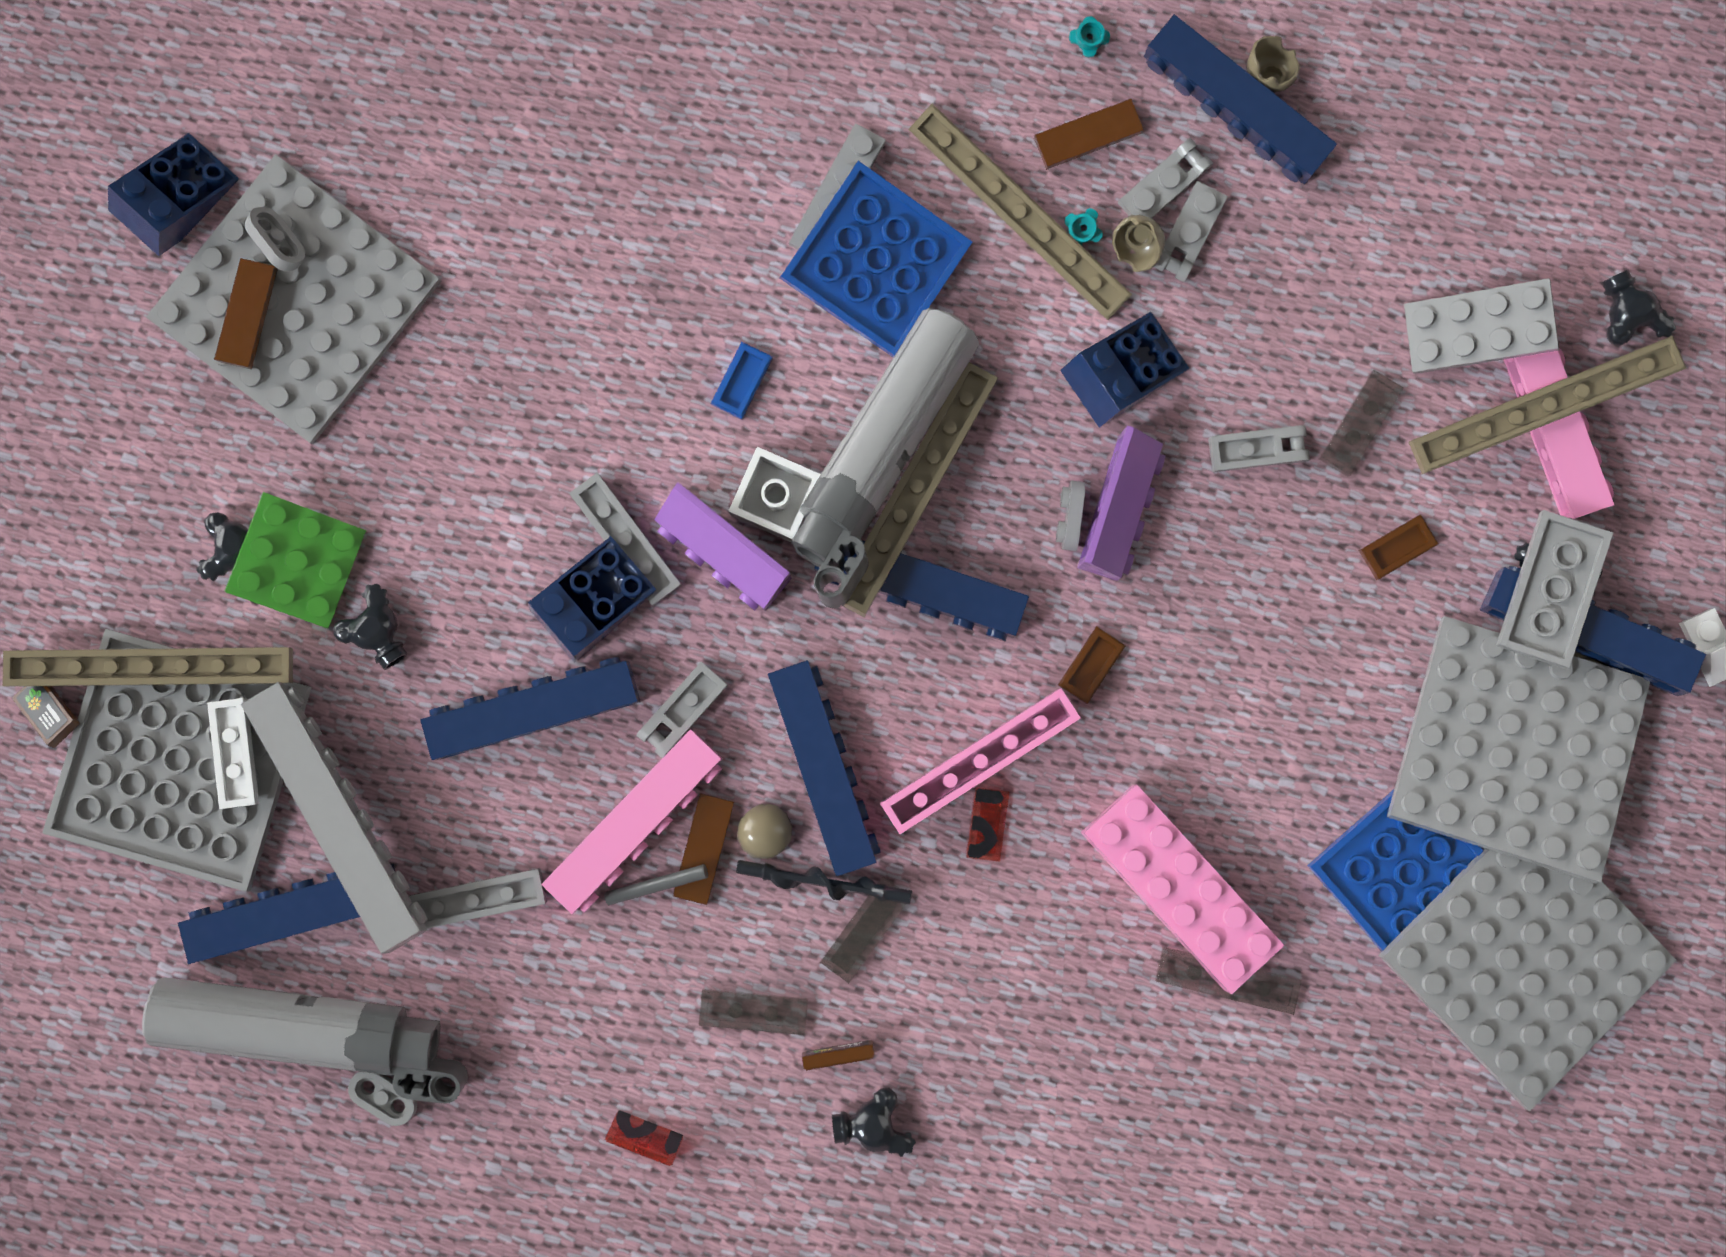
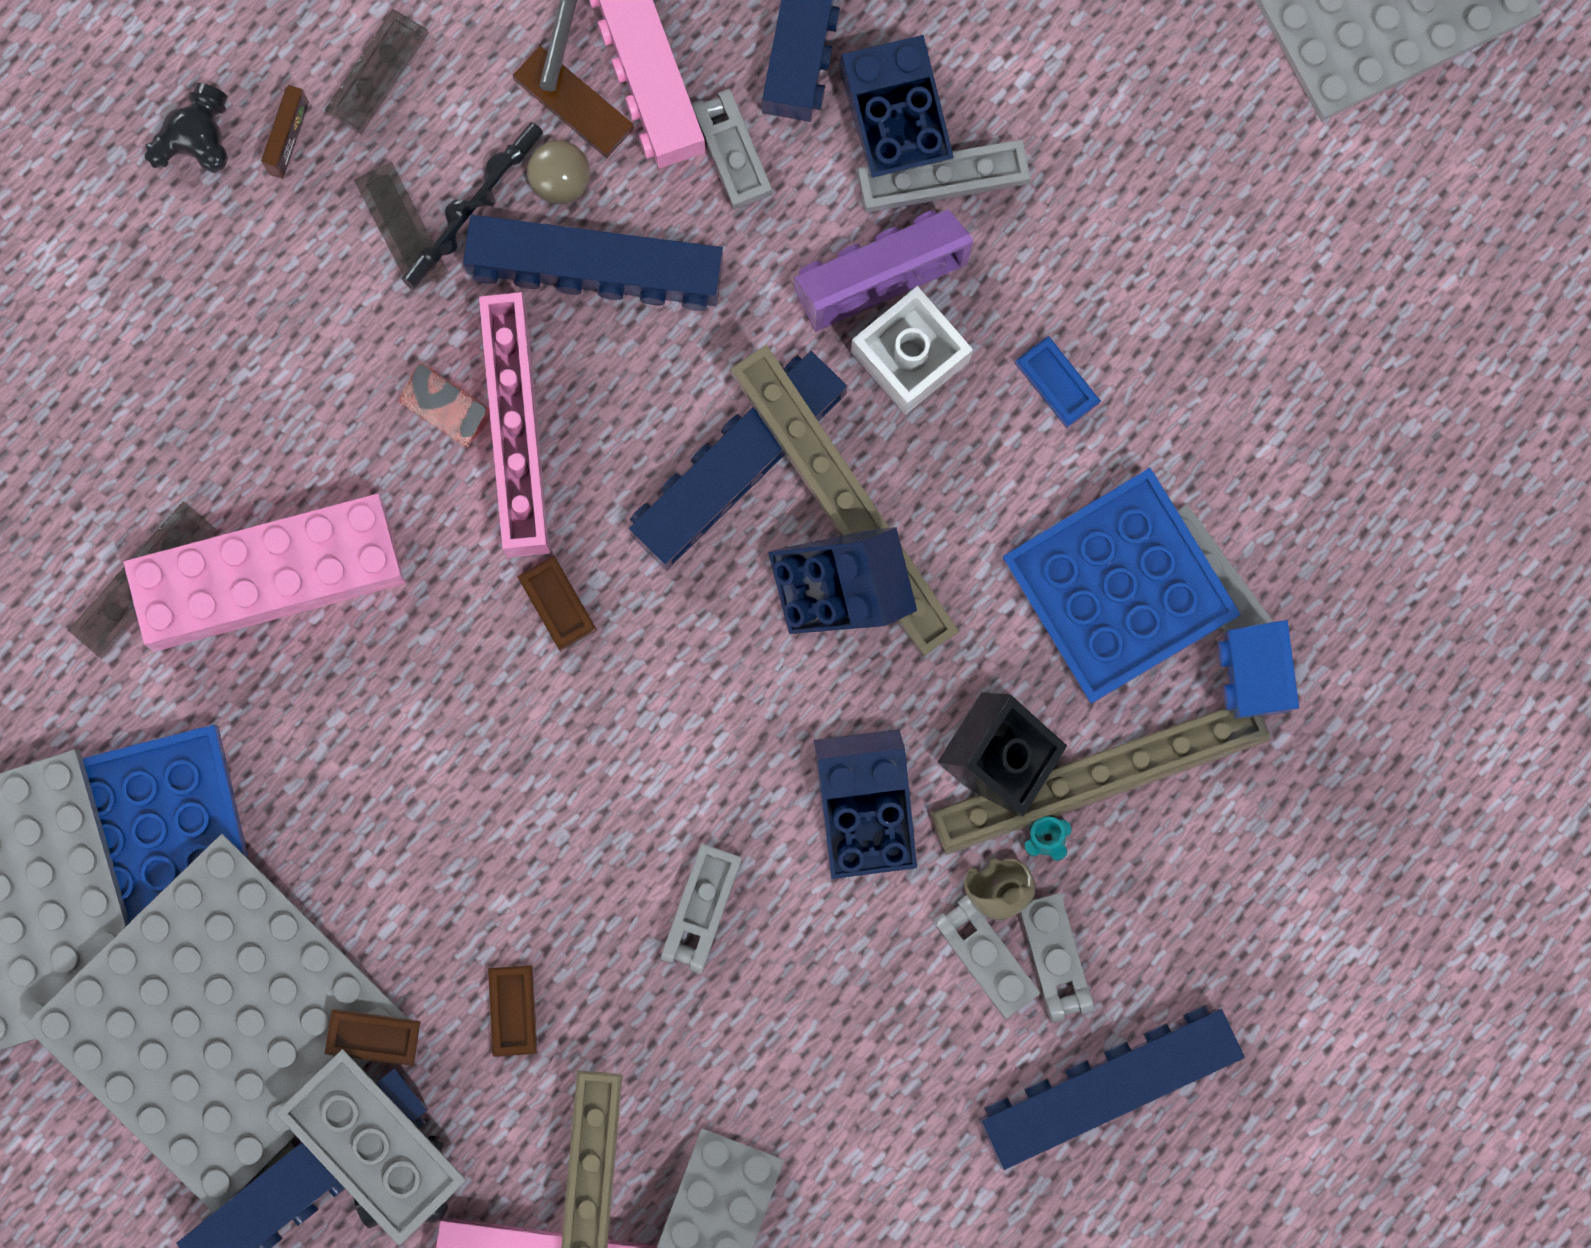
camera: 115 degrees right, 5 degrees down
light grey piece [792,309,979,608] -> none
reddish brown tile [1034,99,1144,170] -> none
light grey plate [1056,480,1085,551] -> none
teal plate [1069,16,1110,58] -> none
medium lavender slope [1077,425,1165,581] -> none
dark tan hair [1246,36,1300,93] -> none
clear smoke tile [1319,370,1404,477] -> none
none -> reddish brown tile [325,1009,421,1066]
none -> dark blue slope [768,527,917,634]
none -> black slope [937,692,1067,817]
none -> blue slope [1218,620,1299,719]

